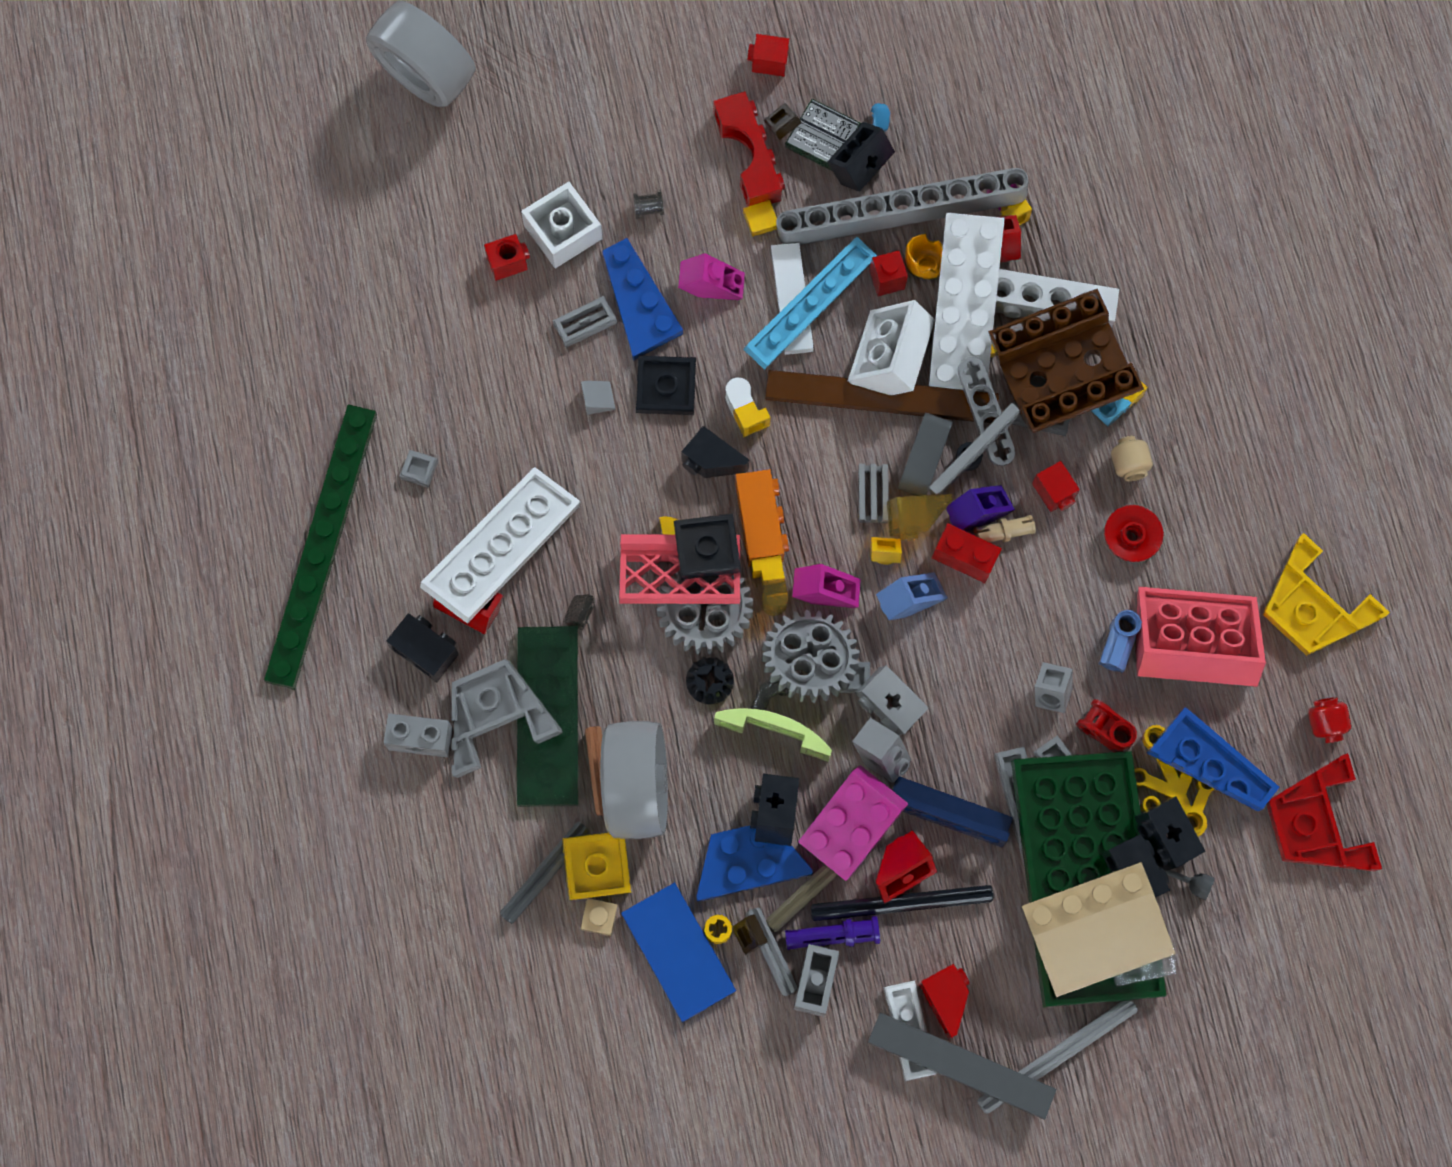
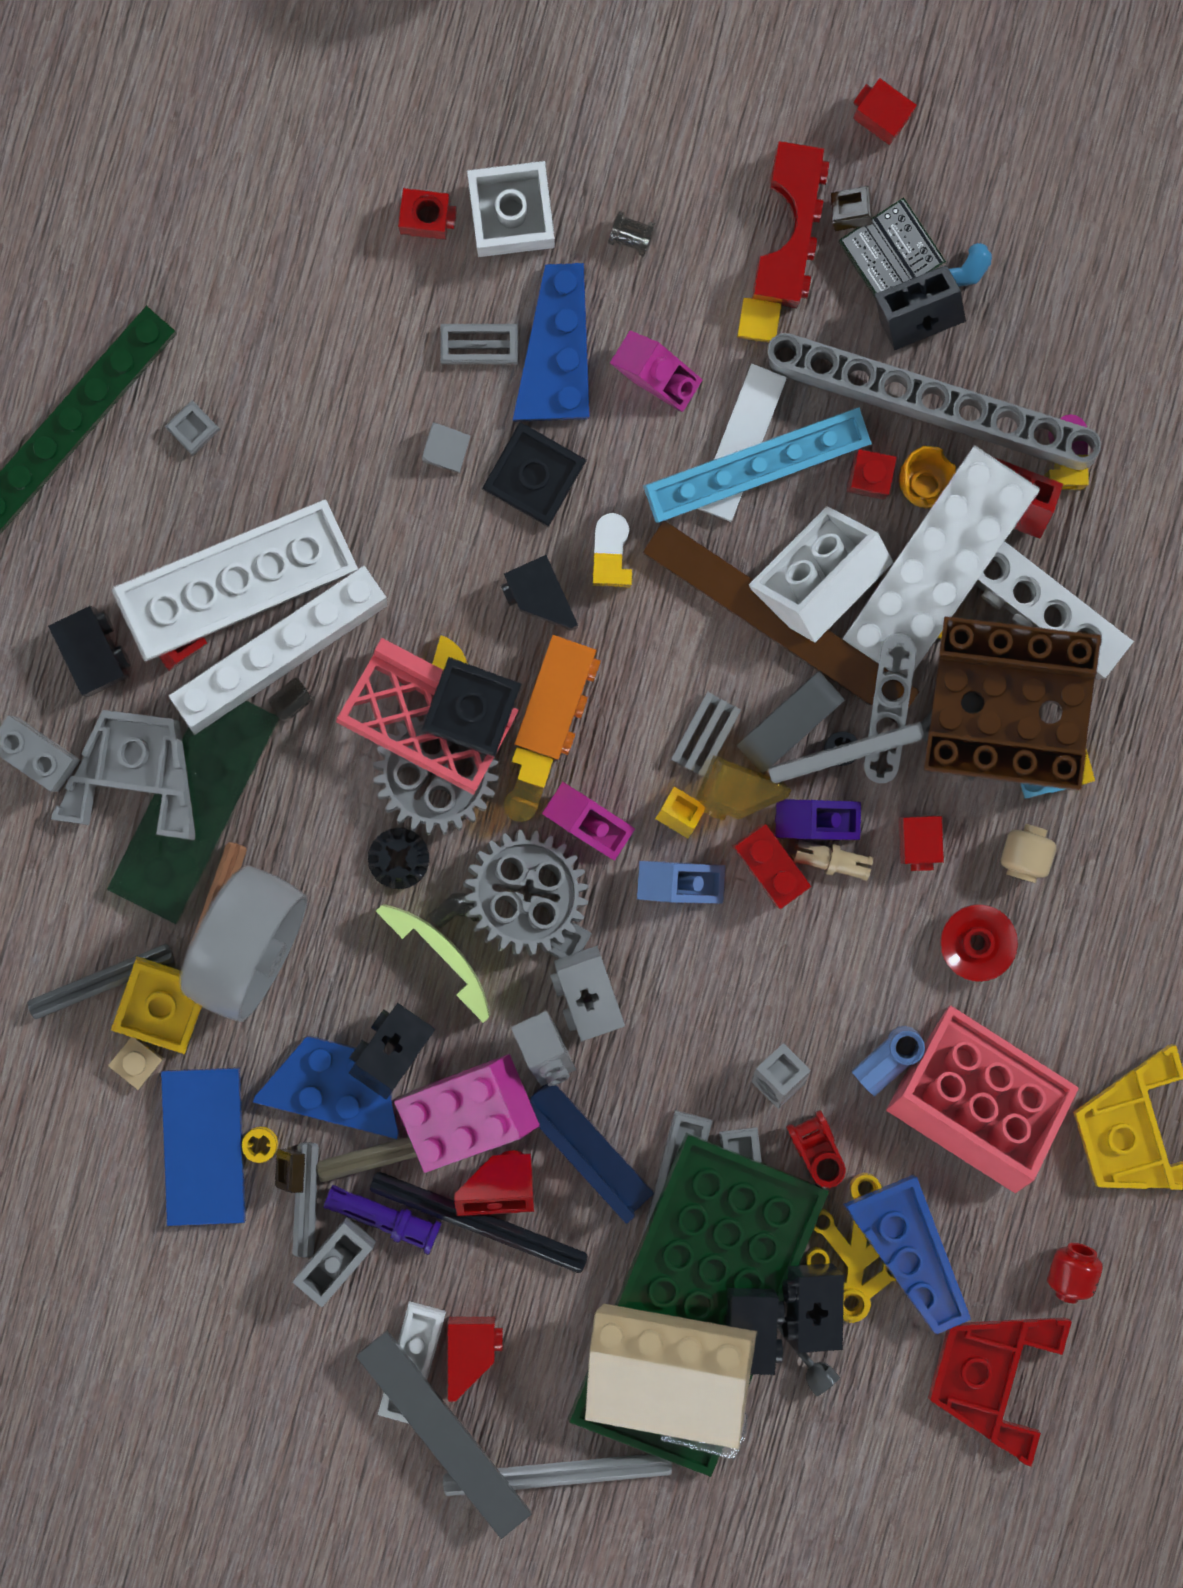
camera: 35 degrees right, 15 degrees up
none -> white brick [169,566,387,735]

